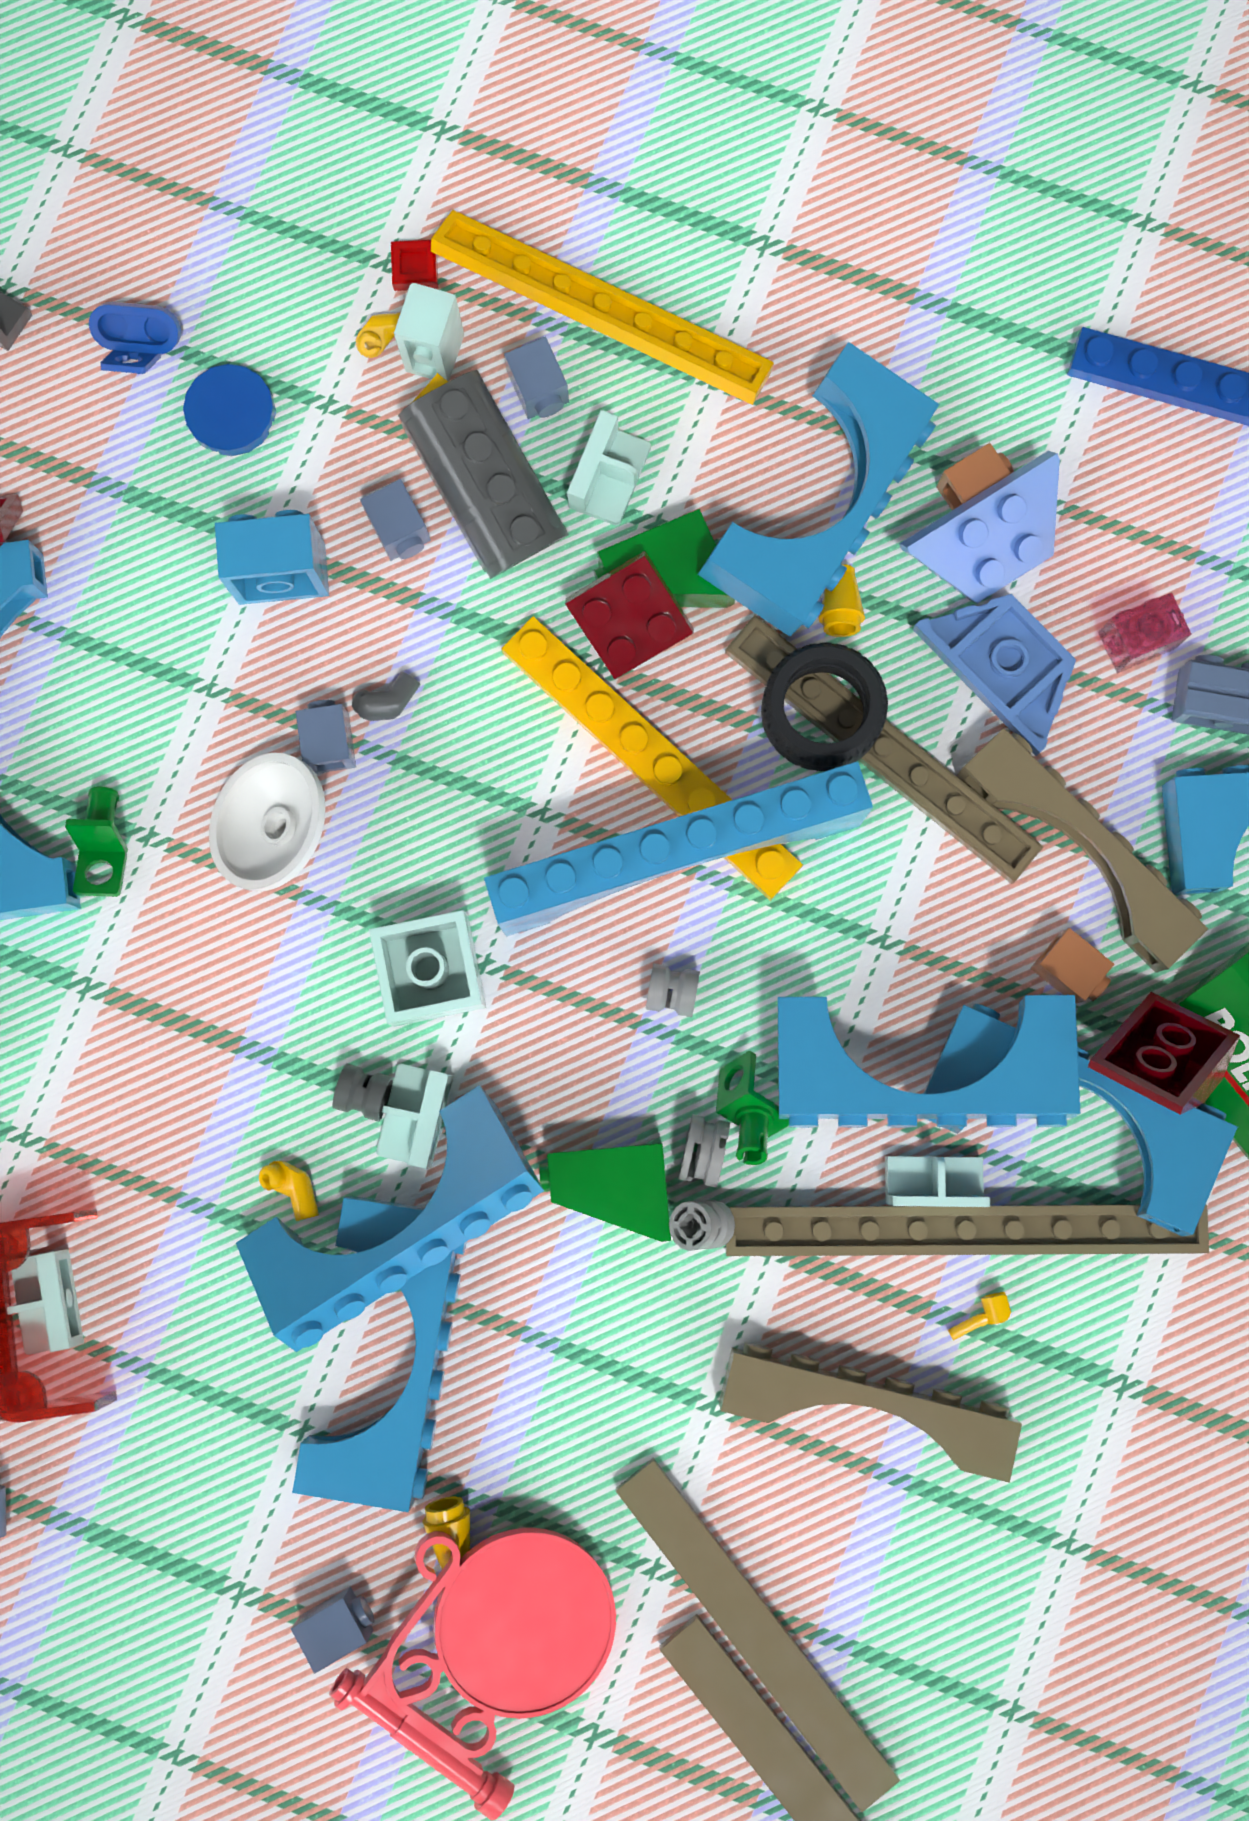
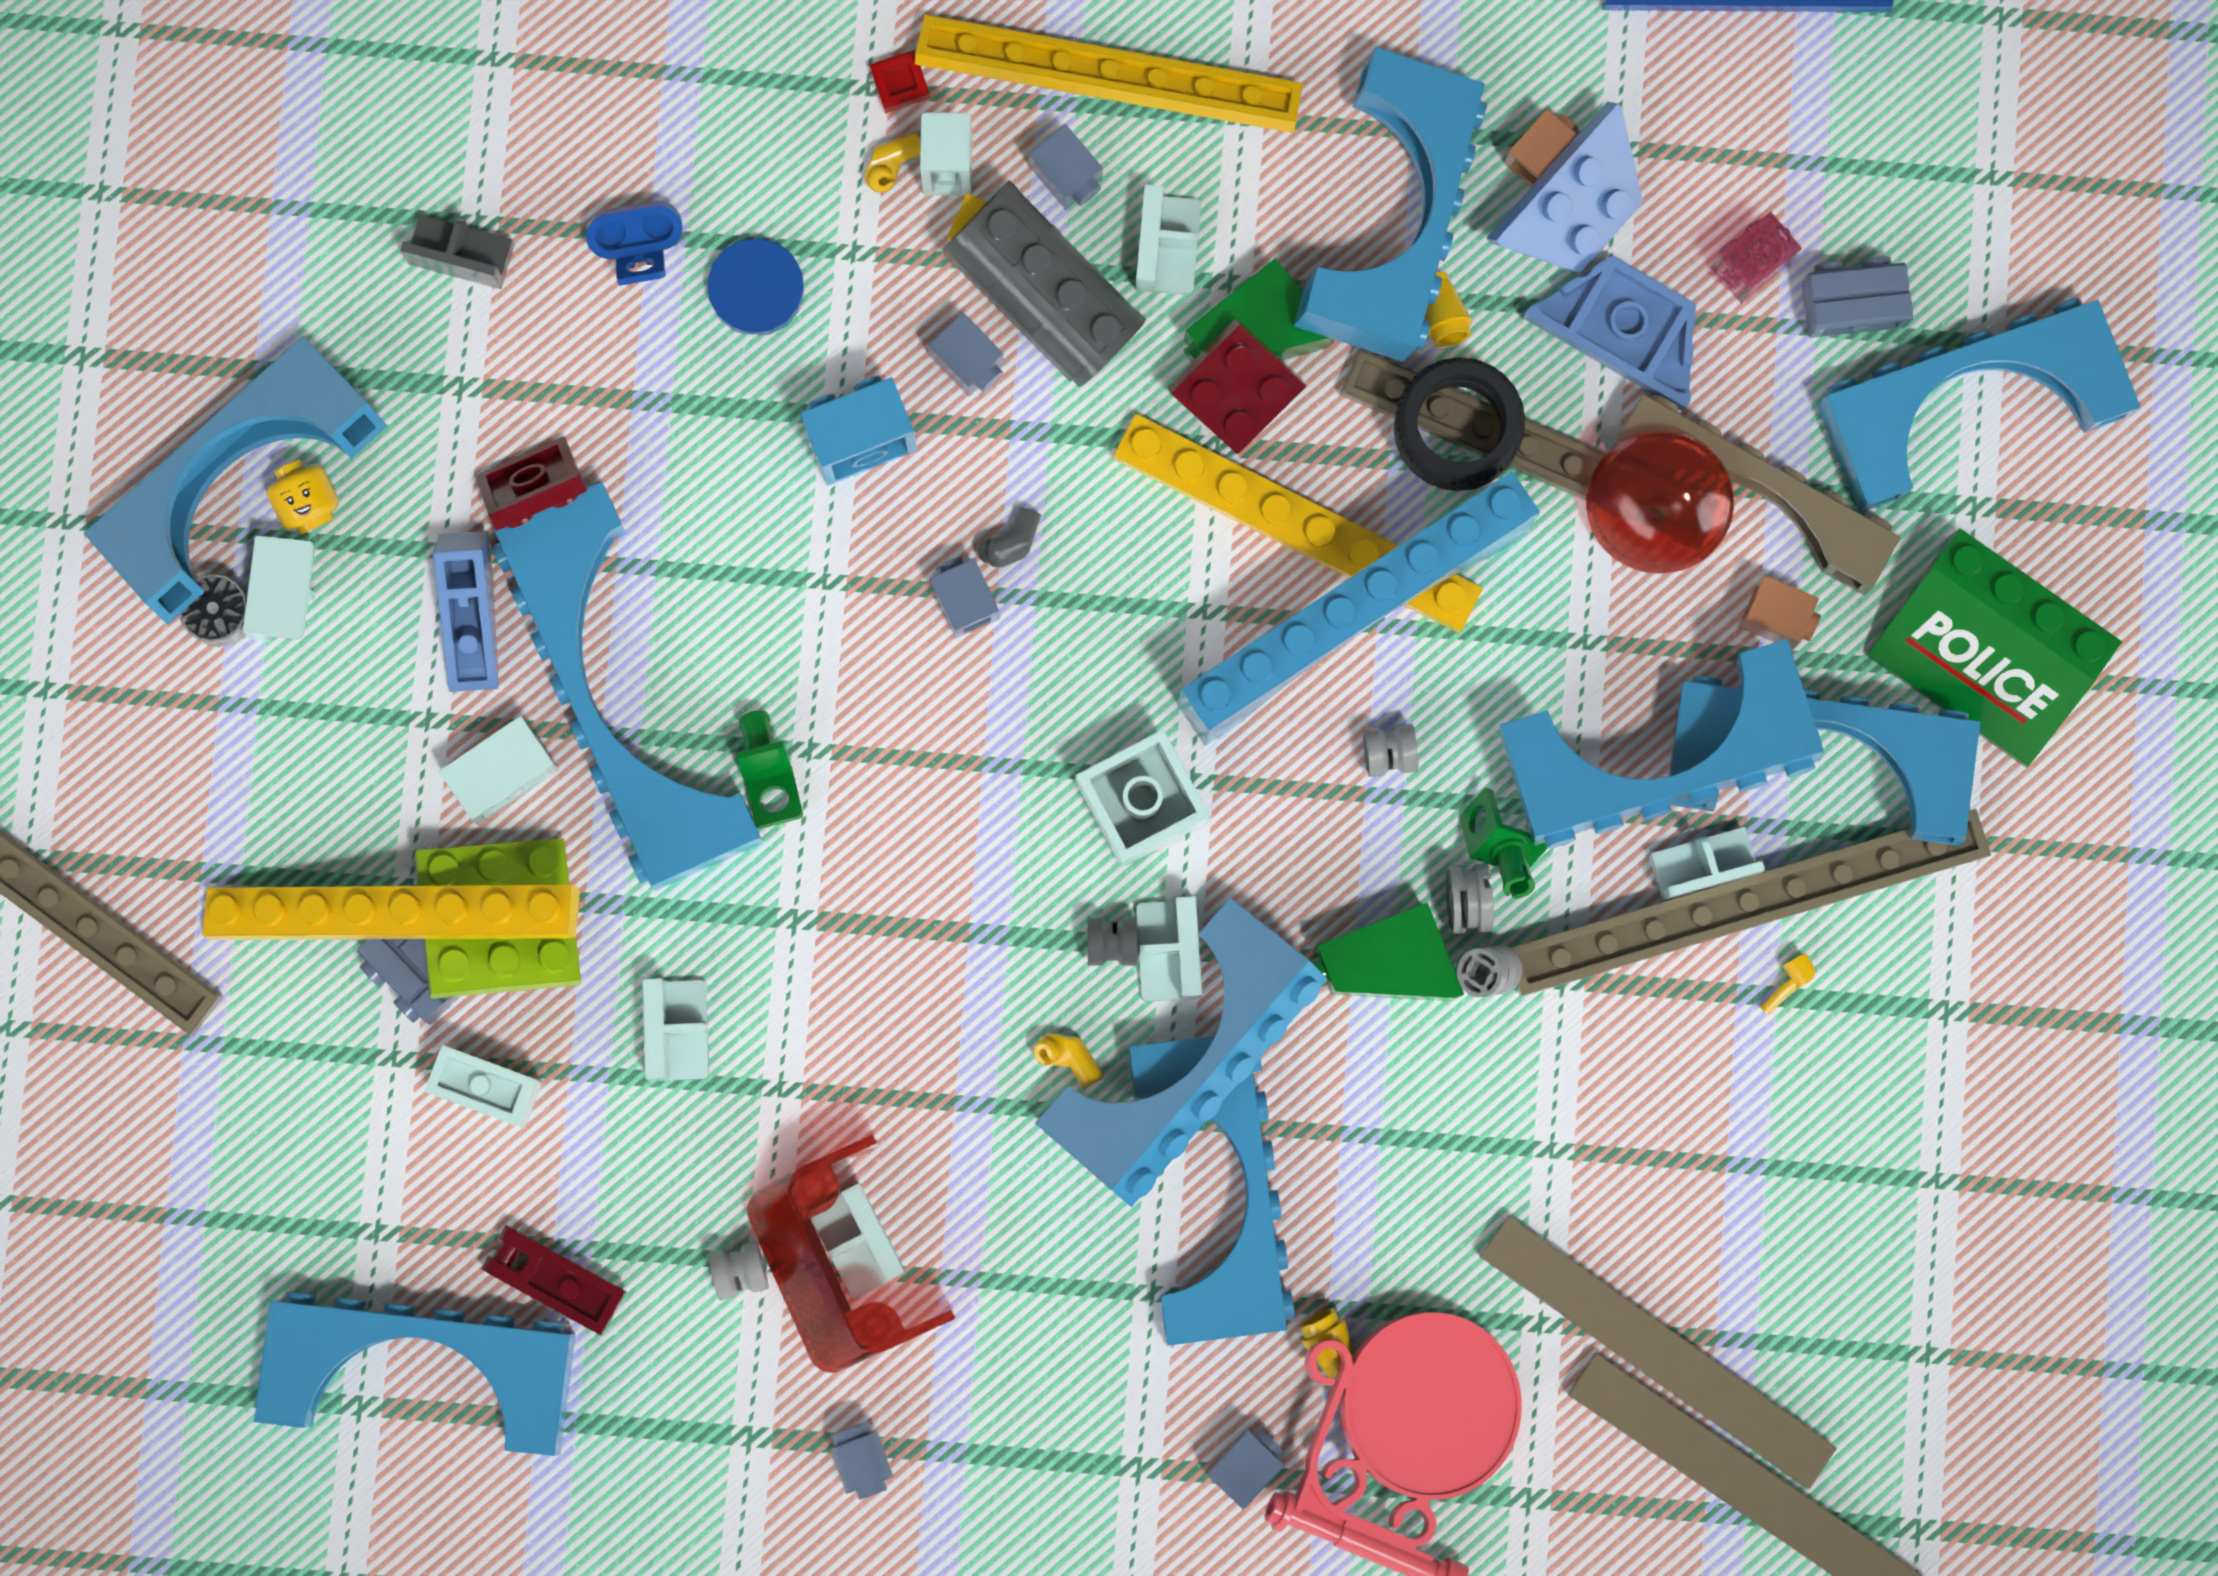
camera: 25 degrees left, 0 degrees up
white dish [209,752,325,892] -> none
dark tan arch [719,1342,1022,1483] -> none
dark red slope [1088,992,1240,1115] -> none
none -> clear red dish [1586,430,1734,574]

